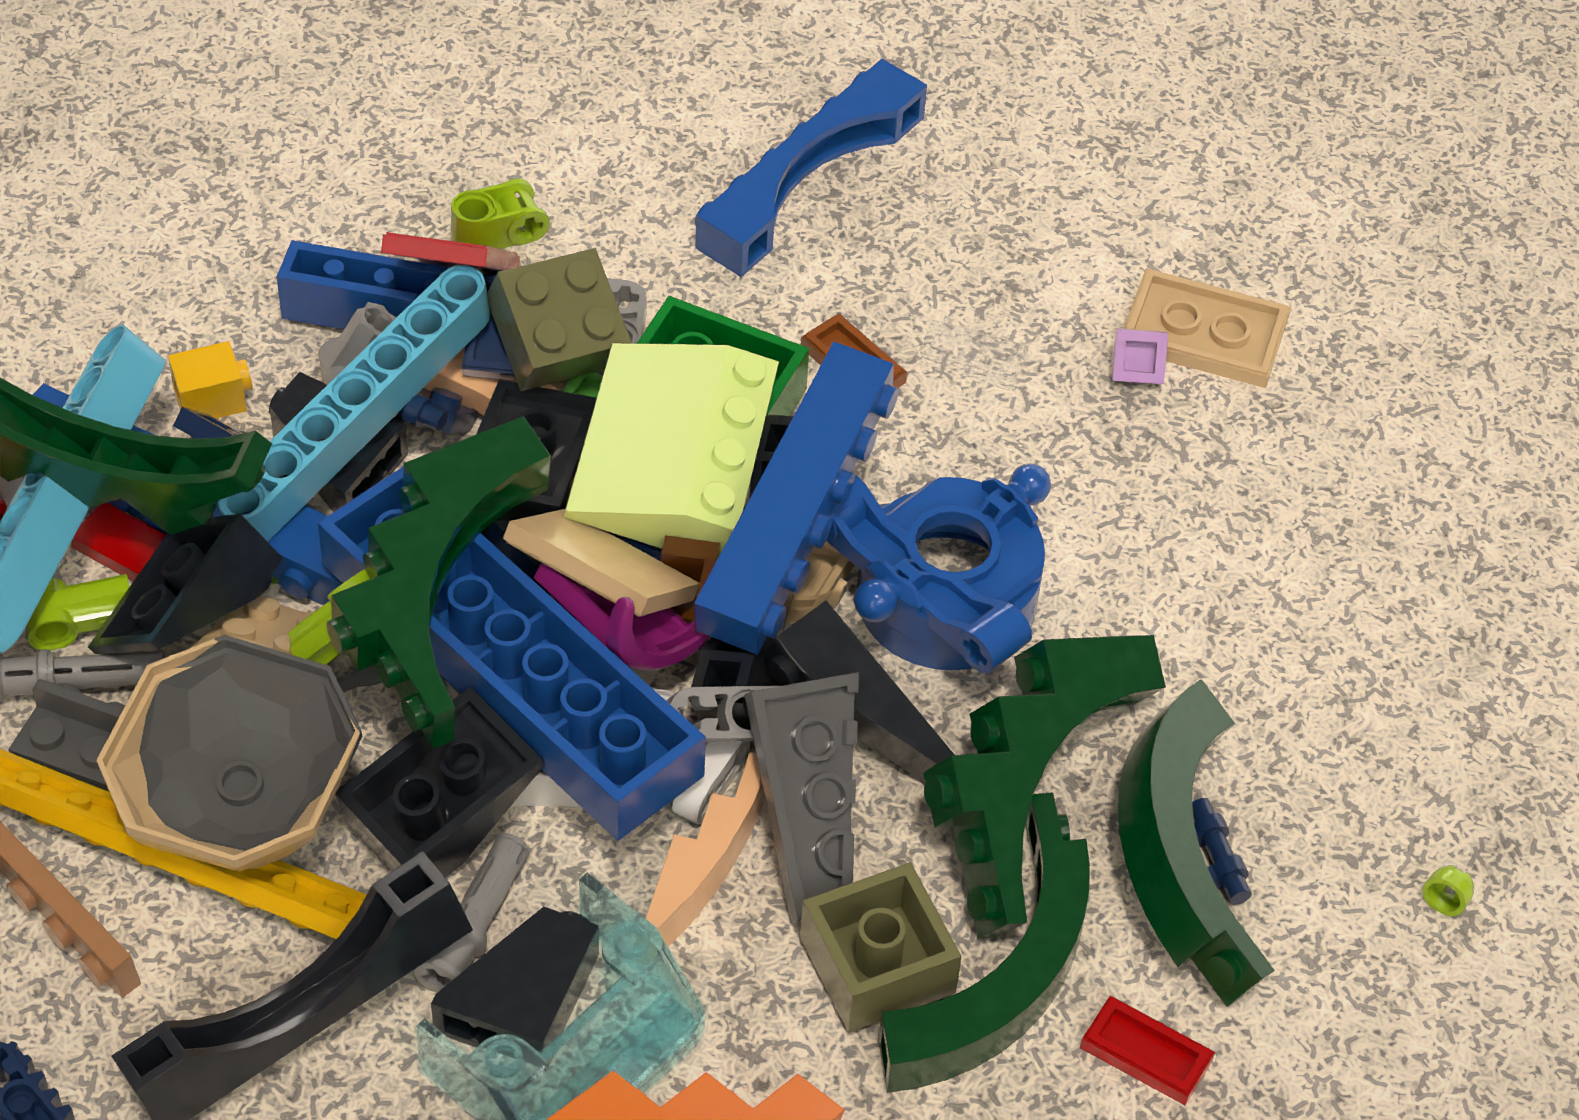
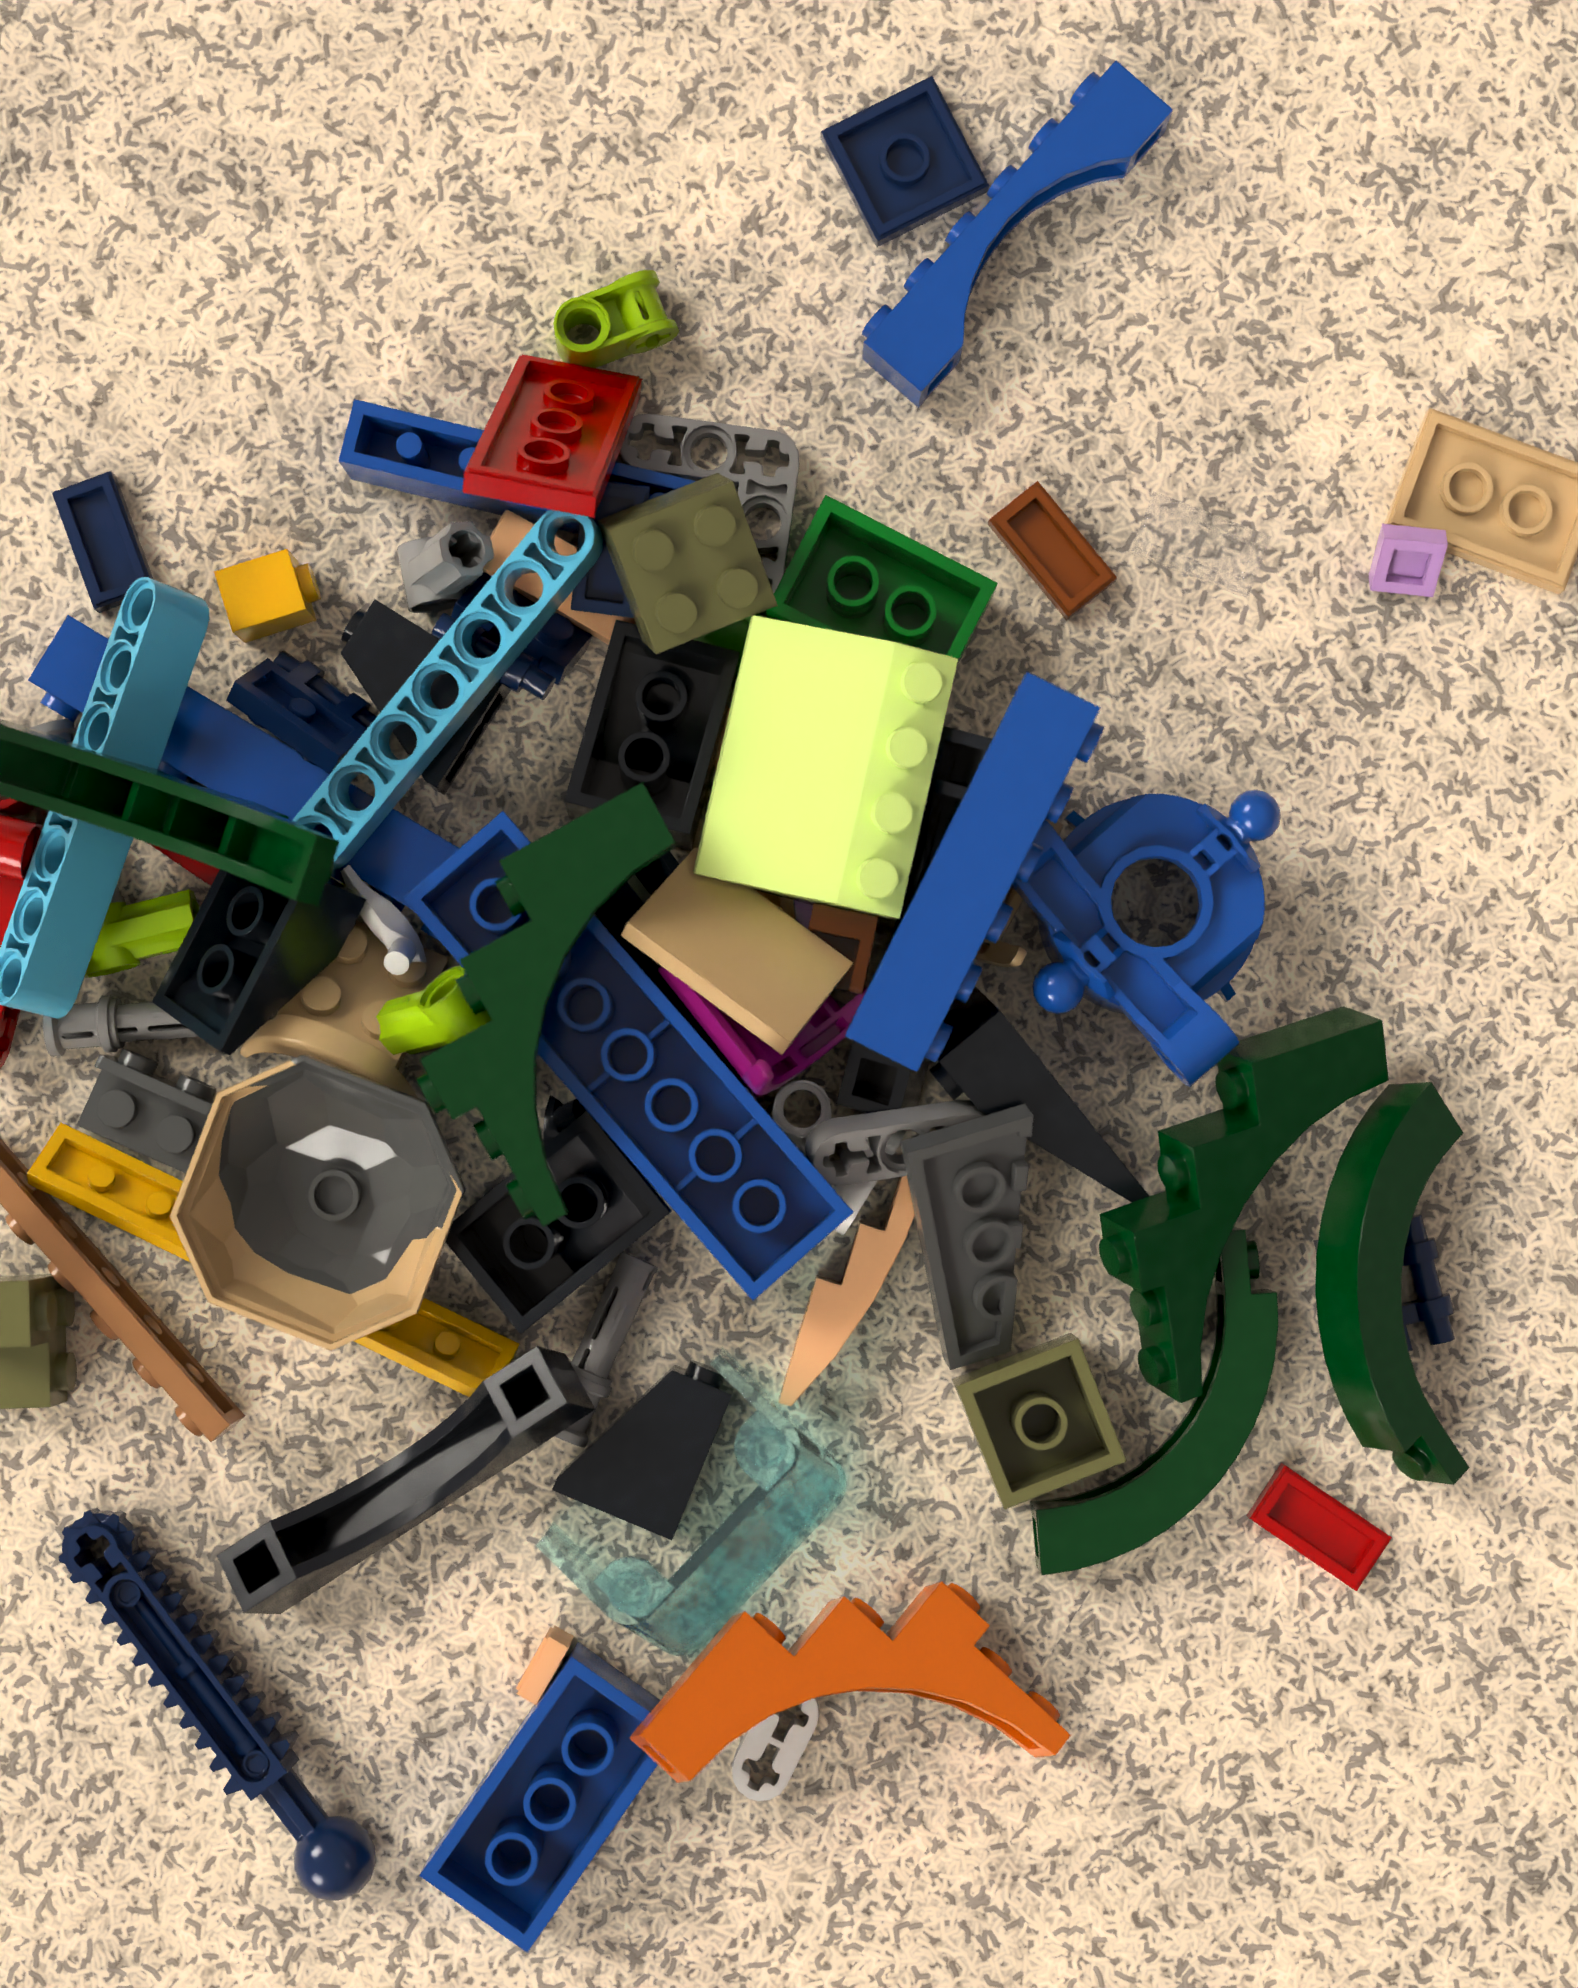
camera: 10 degrees right, 35 degrees up
none -> dark blue tile [52,471,153,613]
none -> white bar [340,865,427,975]
none -> dark blue tile [821,76,989,247]

